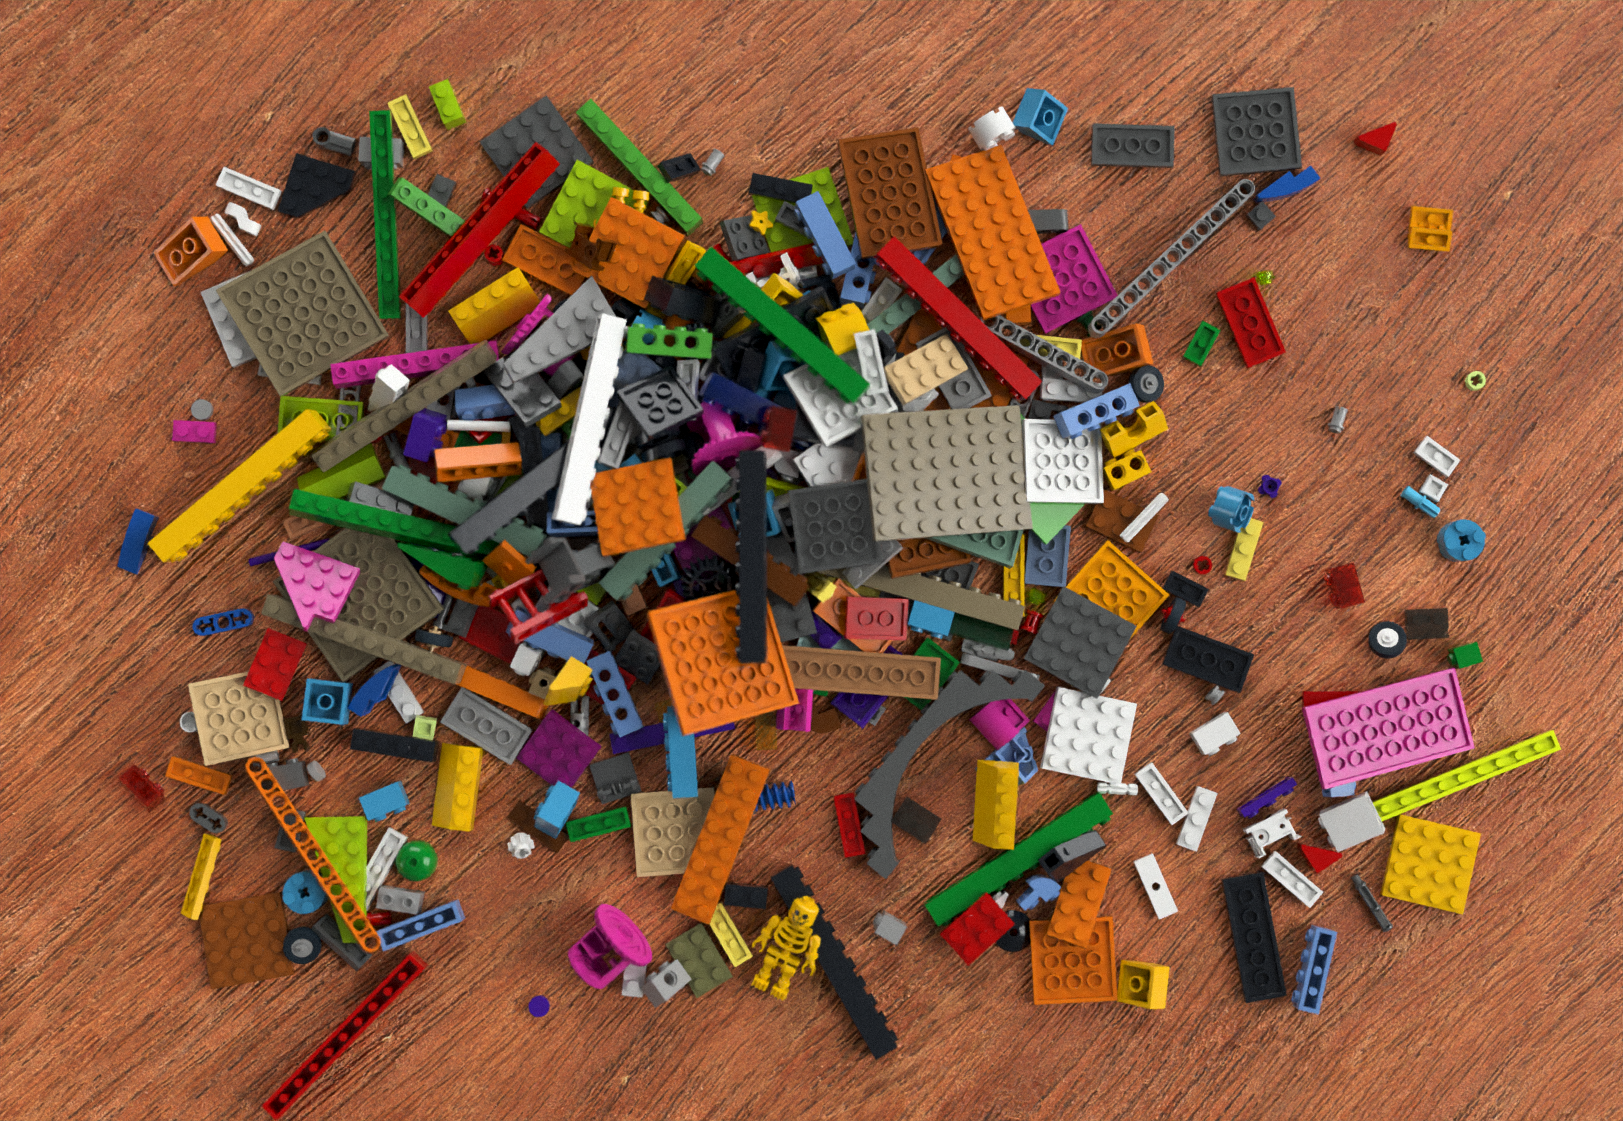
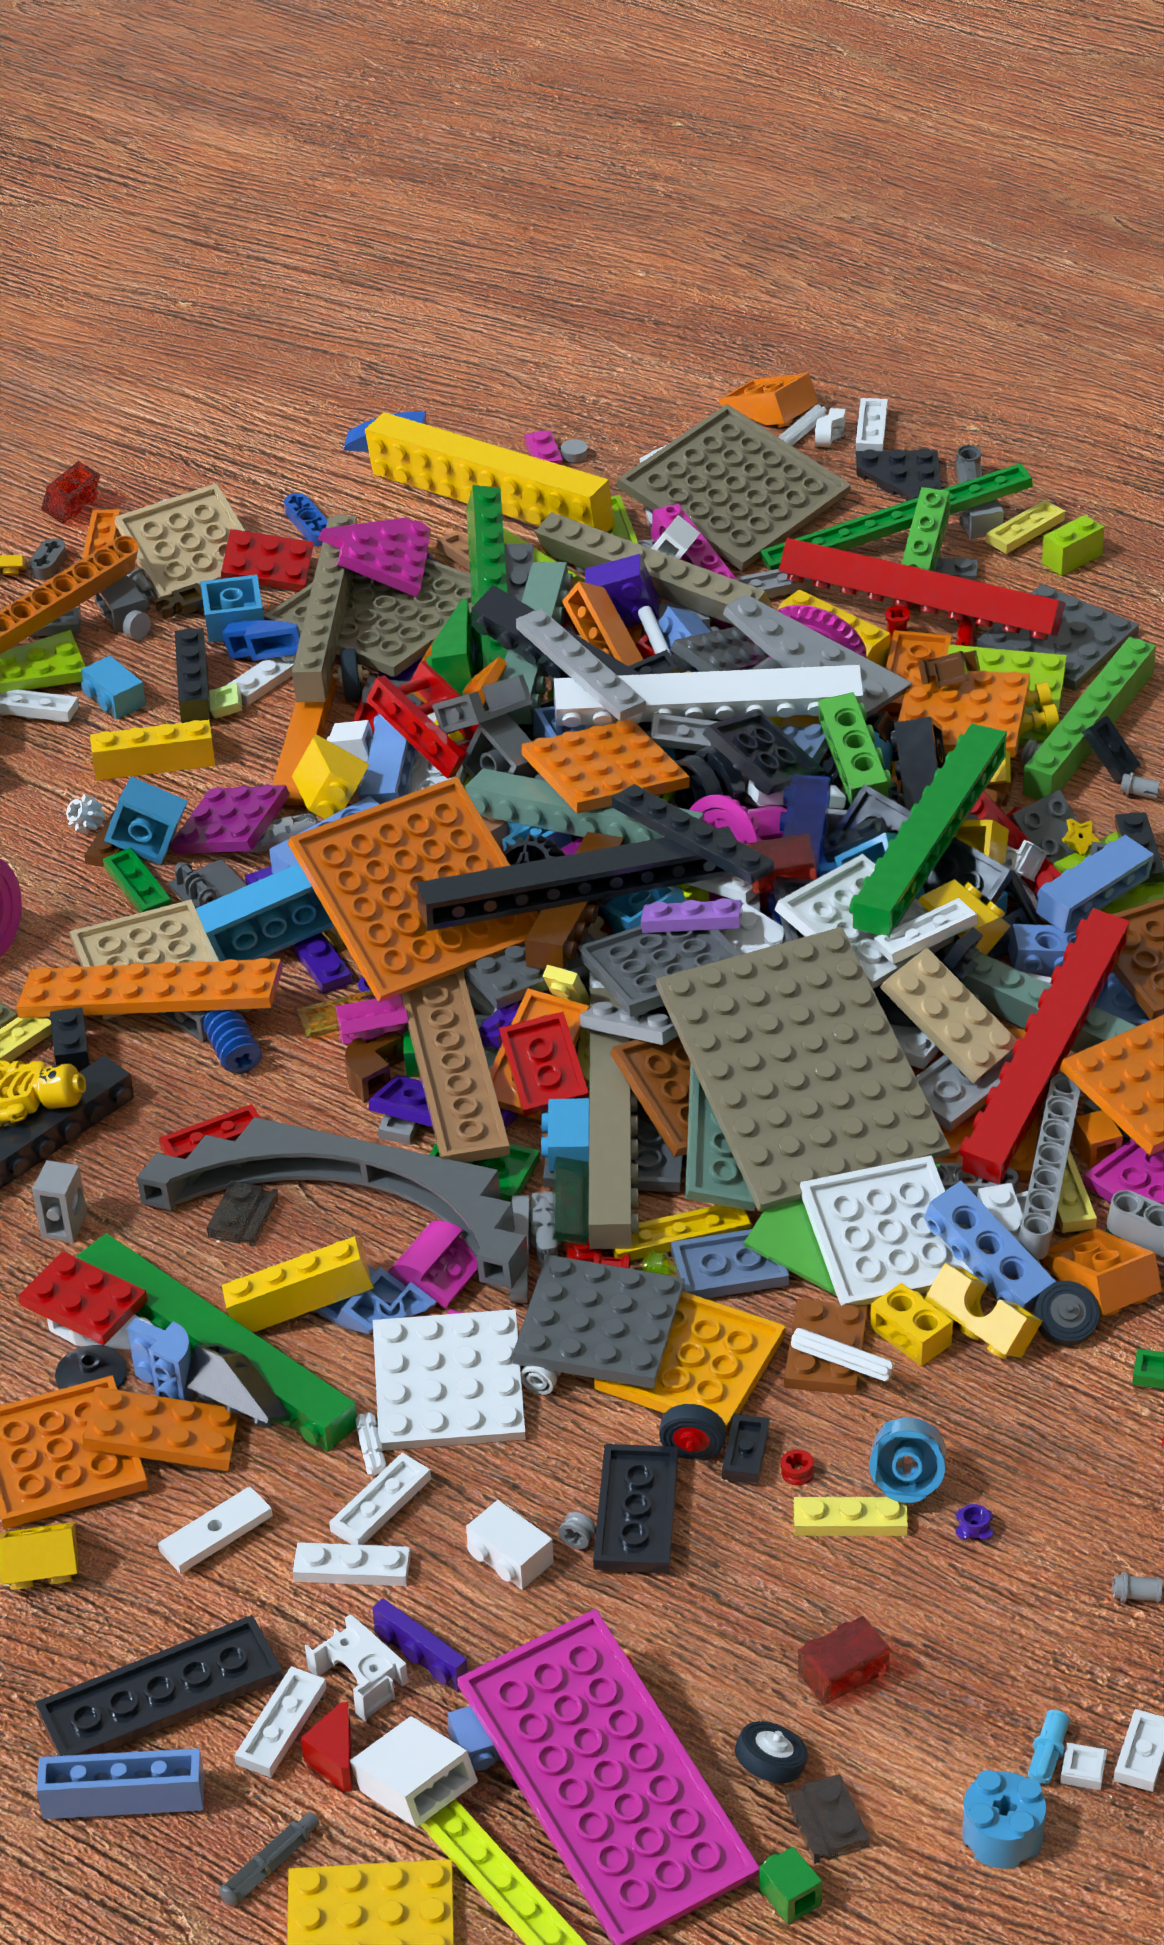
camera: 80 degrees right, 45 degrees down
green cylinder [395,840,438,882] -> none
light grey plate [440,687,533,765] -> none
none -> light grey plate [516,608,646,722]
none -> black plate [612,784,774,885]
none -> medium lavender plate [641,898,743,933]

